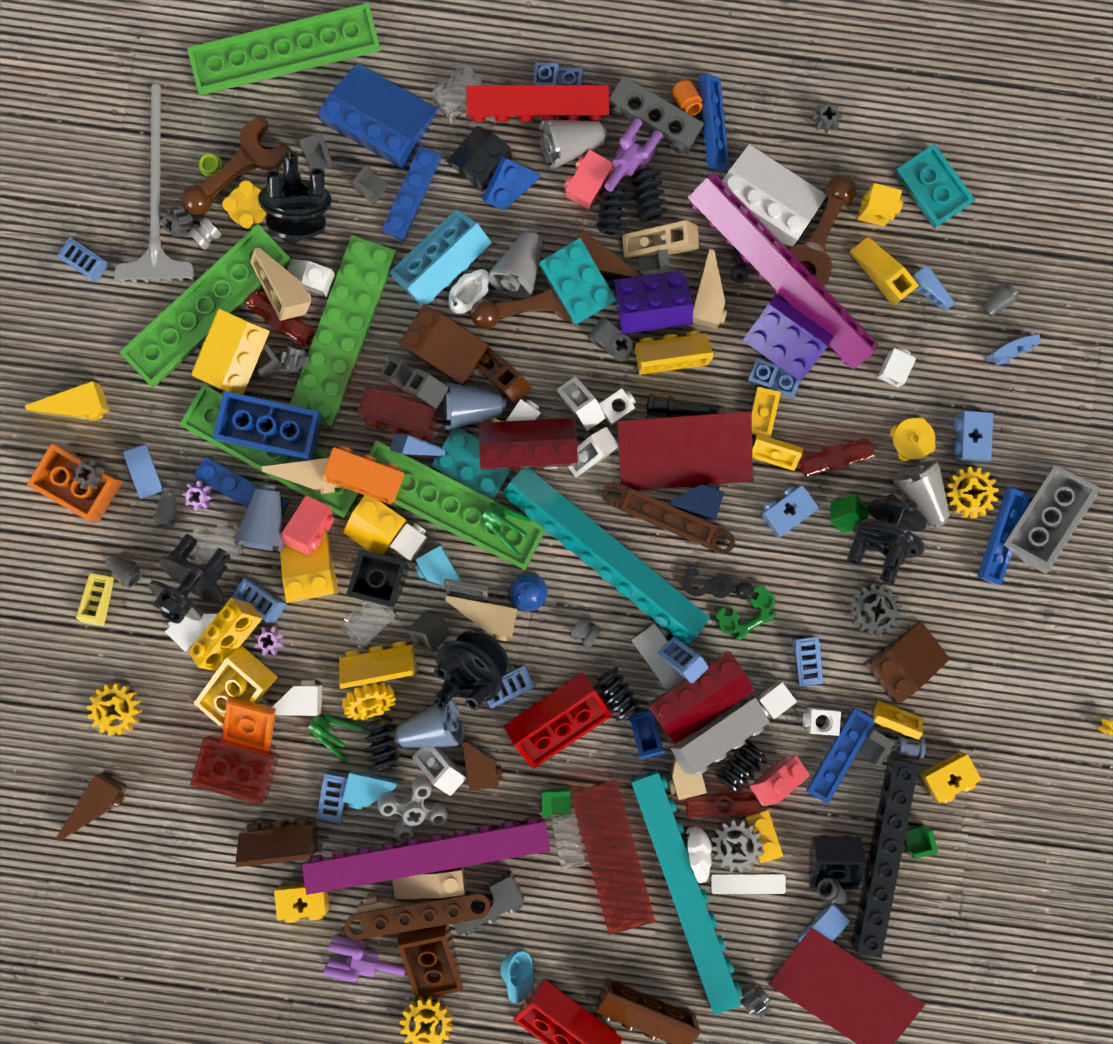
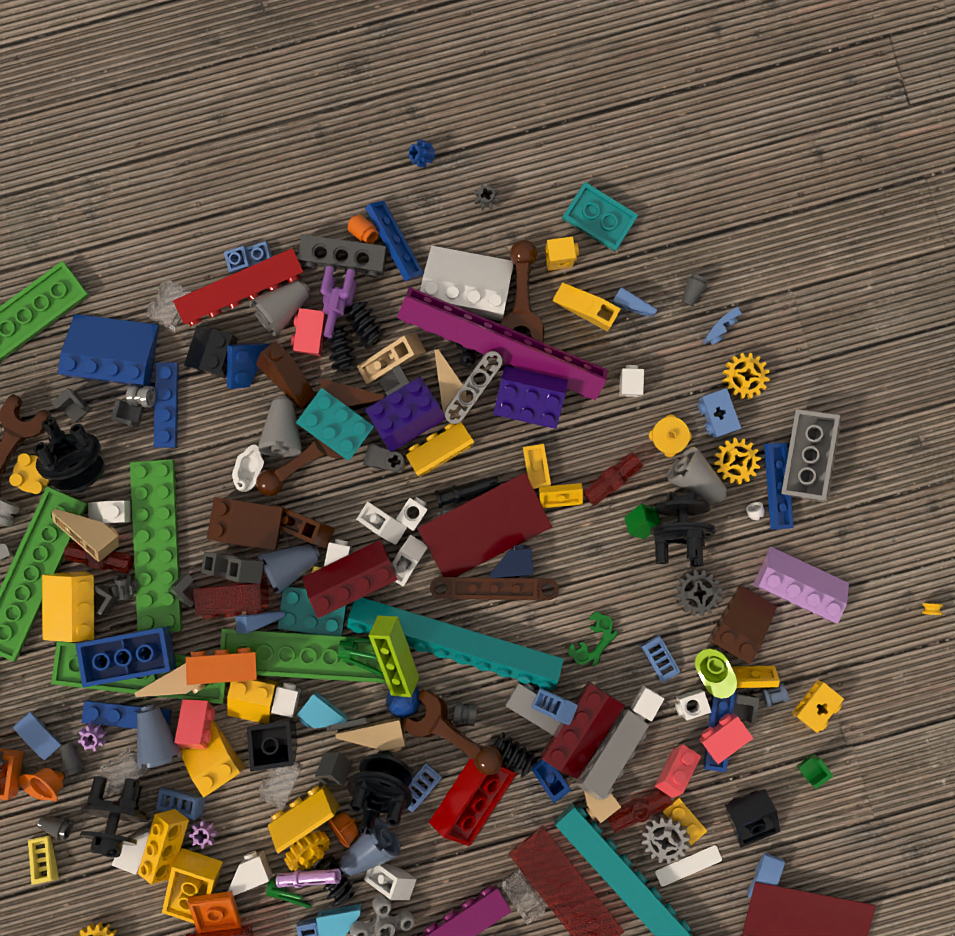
camera: 20 degrees left, 0 degrees up
medium azure slope [389,209,492,306] -> none
reddish brown slope [462,739,503,791] -> none
green panel [541,788,571,817] -> none
black piece [683,568,754,600] -> none
white arm [686,827,712,883] -> none
black piece [715,739,768,793] -> none
medium blue slope [748,359,800,399] -> none
medium blue brick [760,485,819,537] -> none
dark grey cone [817,878,850,905] -> none
black brick [851,756,919,958] -> none
none -> orange piece [18,767,65,802]
none -> light grey wheel [126,384,156,408]
none -> dark grey panel [168,573,201,607]
none -> reddish brown slope [256,341,316,409]
none -> lavender pin [276,868,341,888]
none -> orange piece [328,813,359,848]
none -> lime brick [369,615,419,697]
none -> reddish brown piece [401,689,503,775]
none -> blue gear [409,139,435,167]
none -> light grey beam [445,350,502,424]
none -> lime piece [695,649,737,699]
none -> coral brick [699,713,753,764]
none -> yellow gear [722,353,770,399]
none -> white hinge [746,502,765,521]
none -> lavender slope [753,547,849,624]

